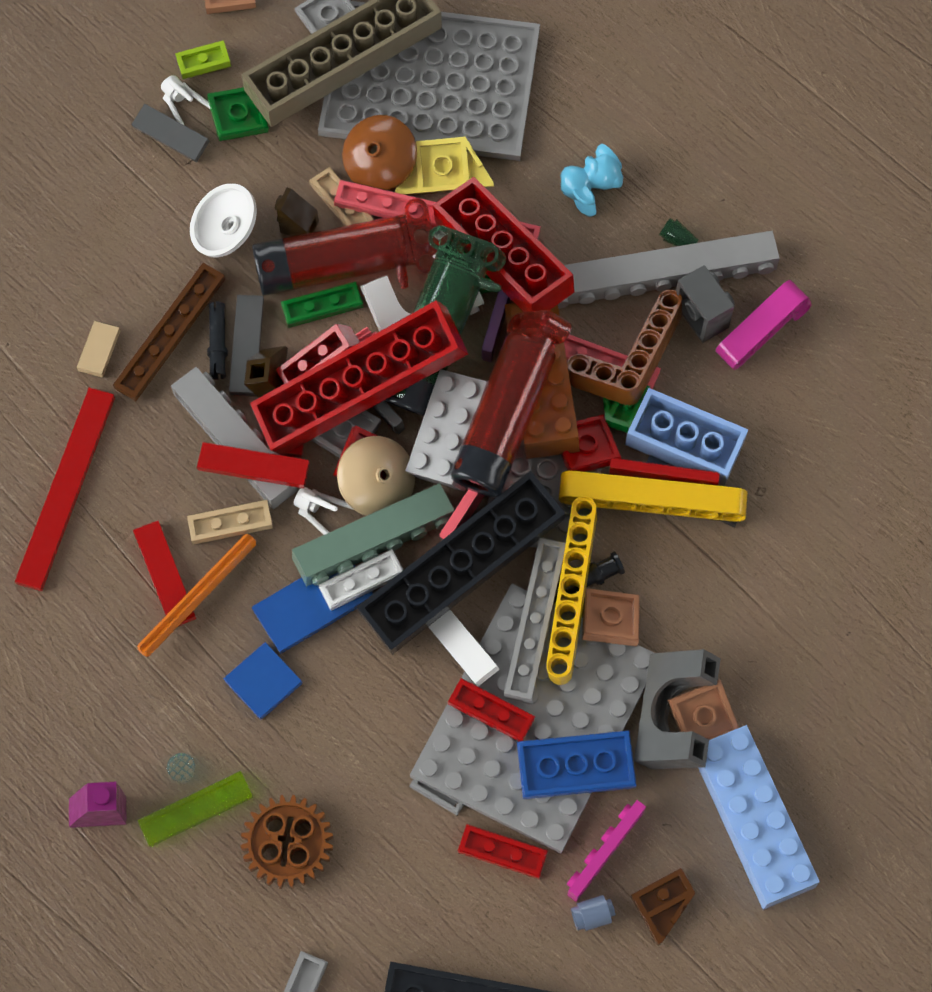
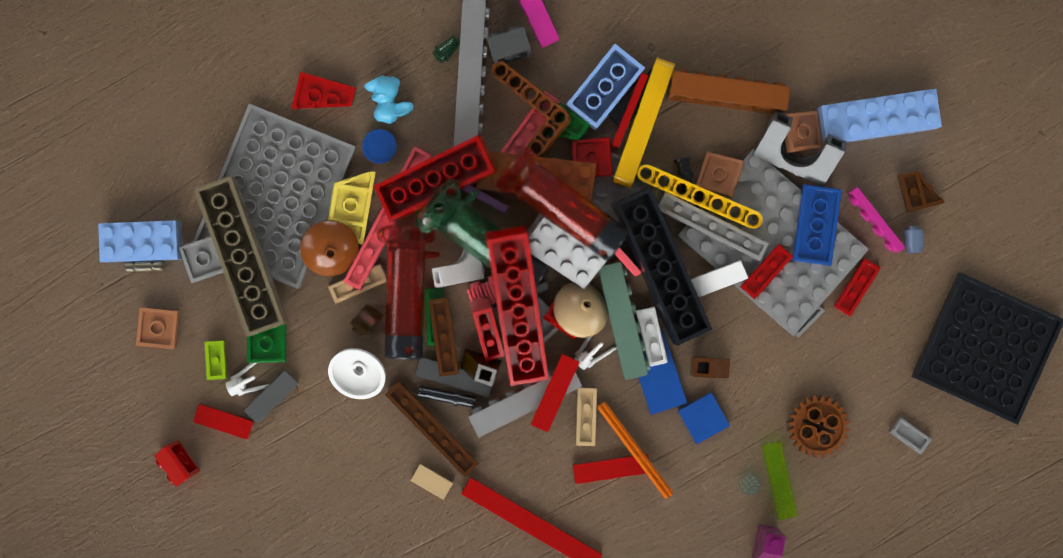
camera: 80 degrees left, 20 degrees up
none -> red slope [154,440,200,487]
none -> red tile [193,403,254,440]
none -> red wing [291,72,357,109]
none -> blue piece [362,129,397,164]
none -> reddish brown plate [429,297,459,377]
none -> dark orange brick [666,69,790,114]
none -> reddish brown slope [690,356,730,378]

